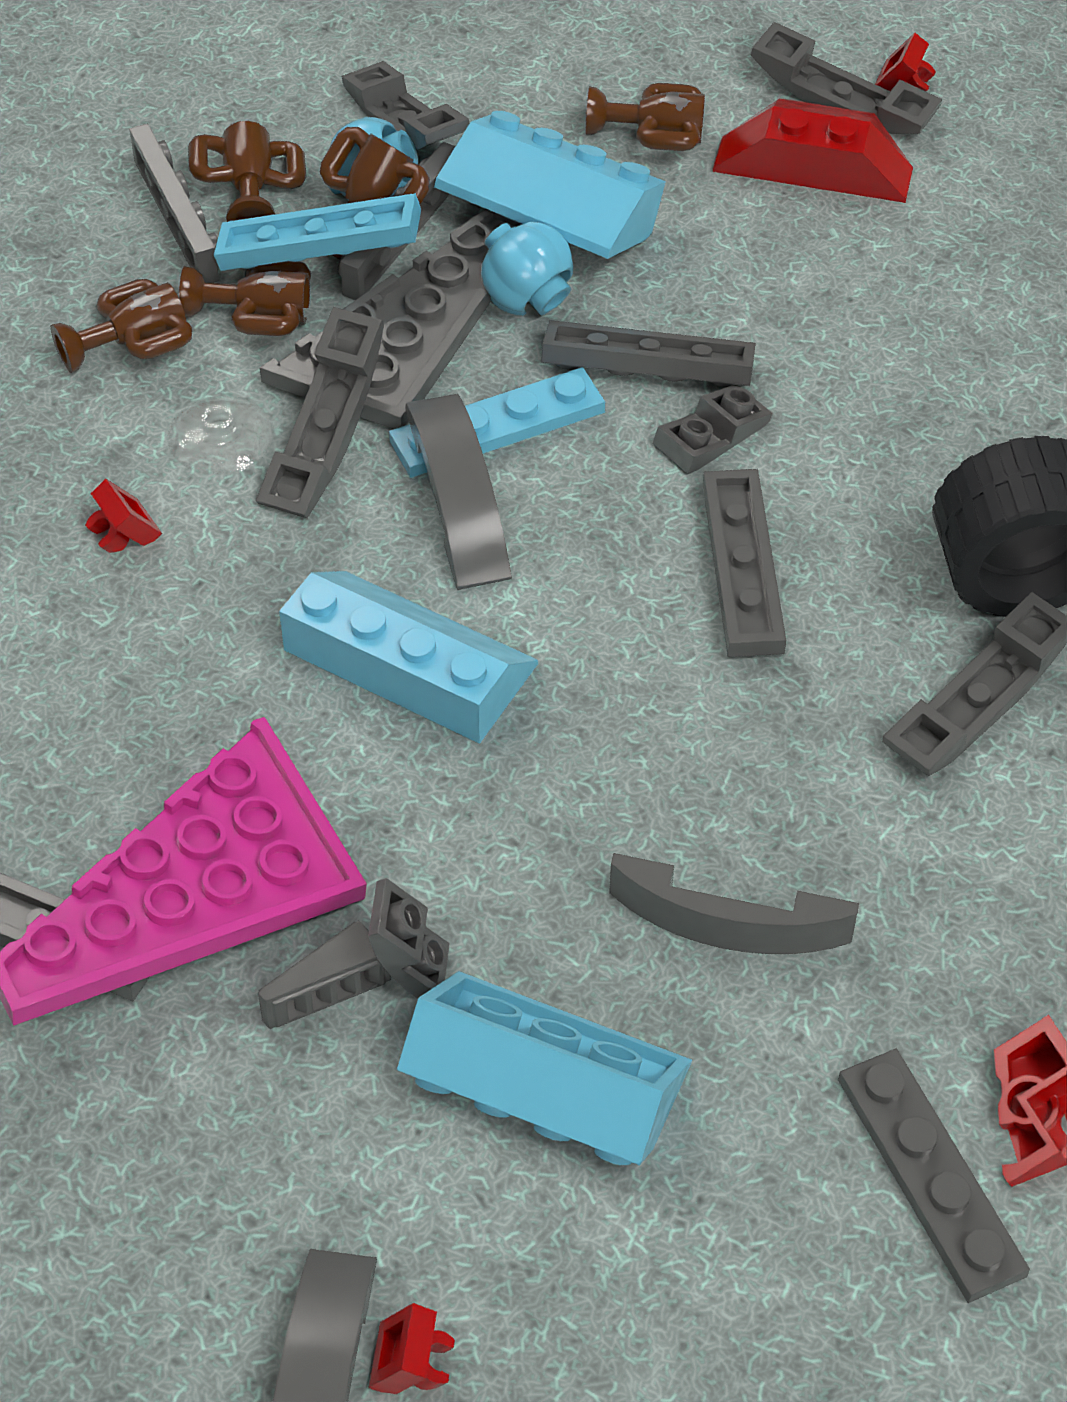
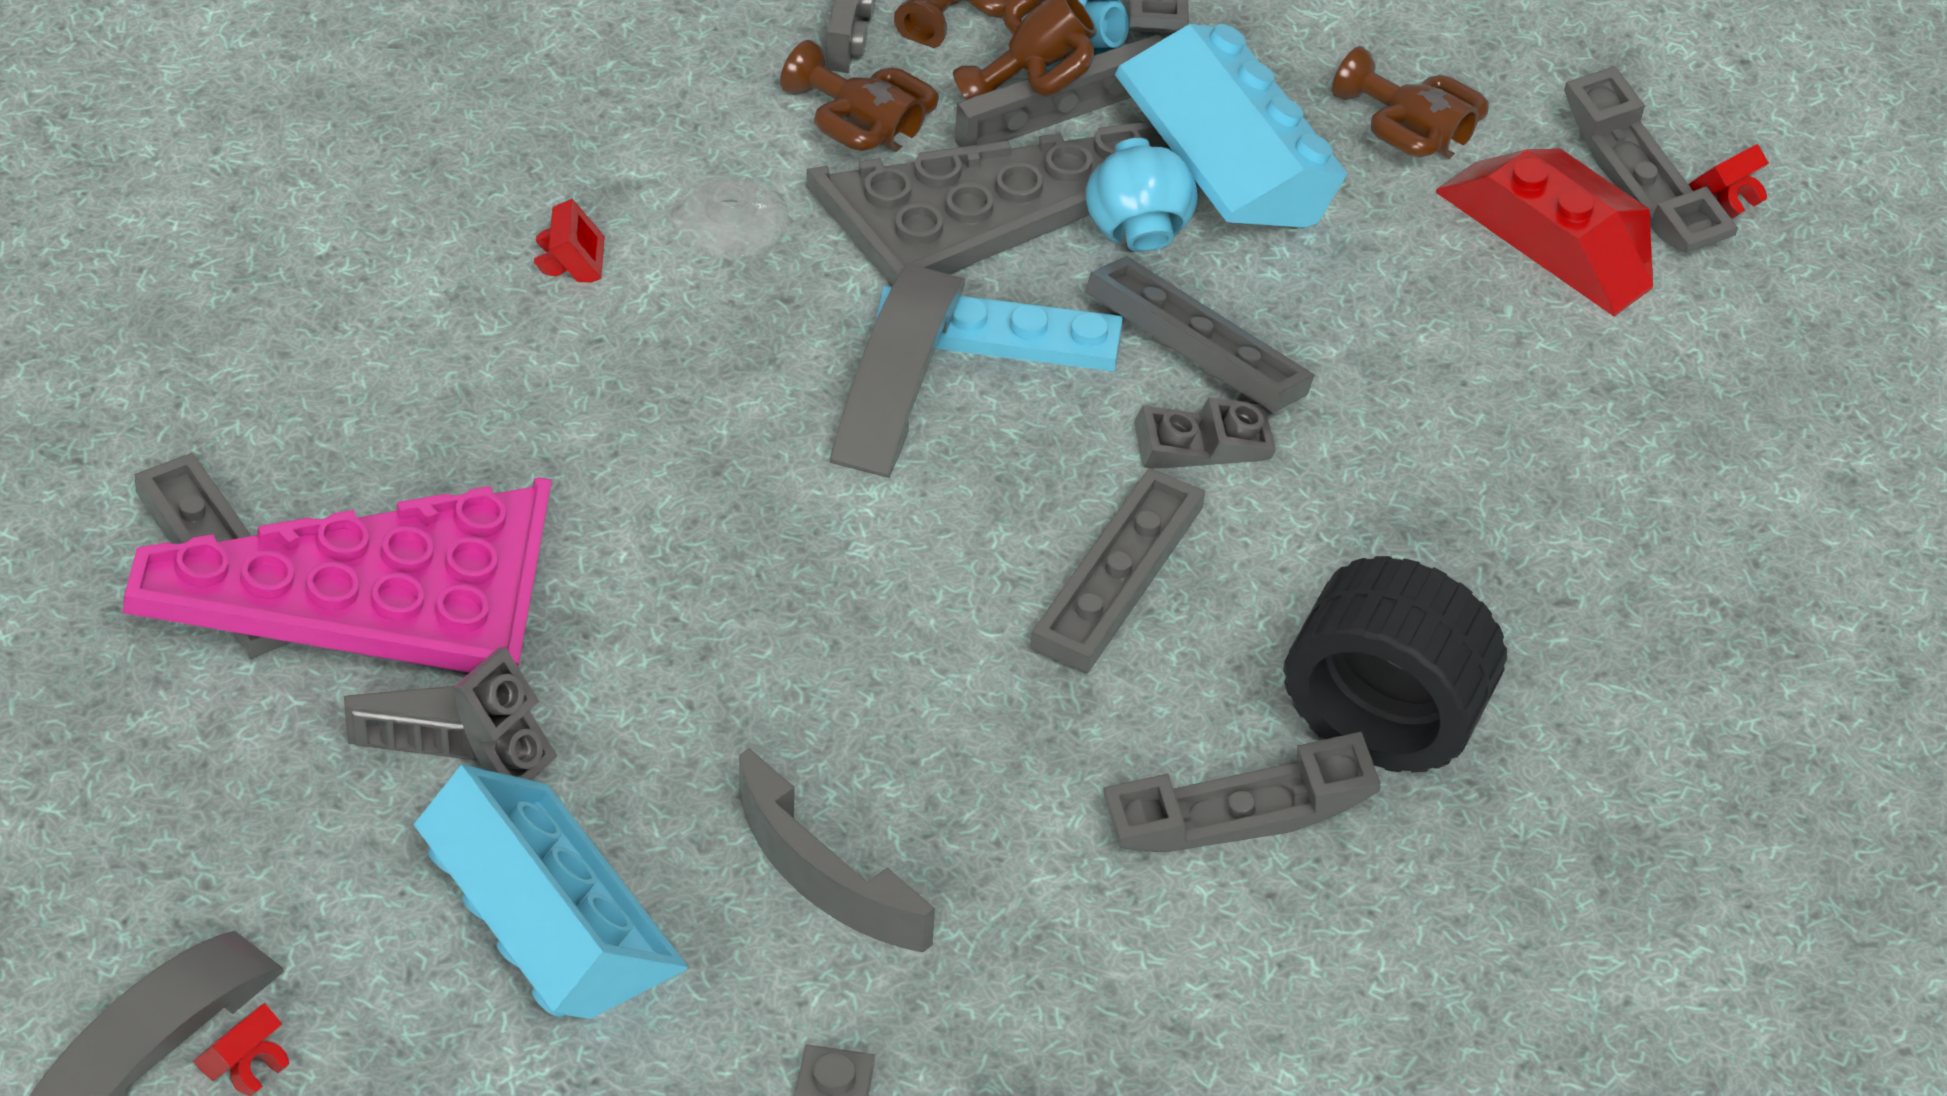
camera: 30 degrees right, 5 degrees down
reddish brown piece [50,279,192,373] -> none
medium azure plate [214,193,421,271] -> none
dark grey slope [255,307,384,519] -> none
medium azure slope [279,571,538,744] -> none

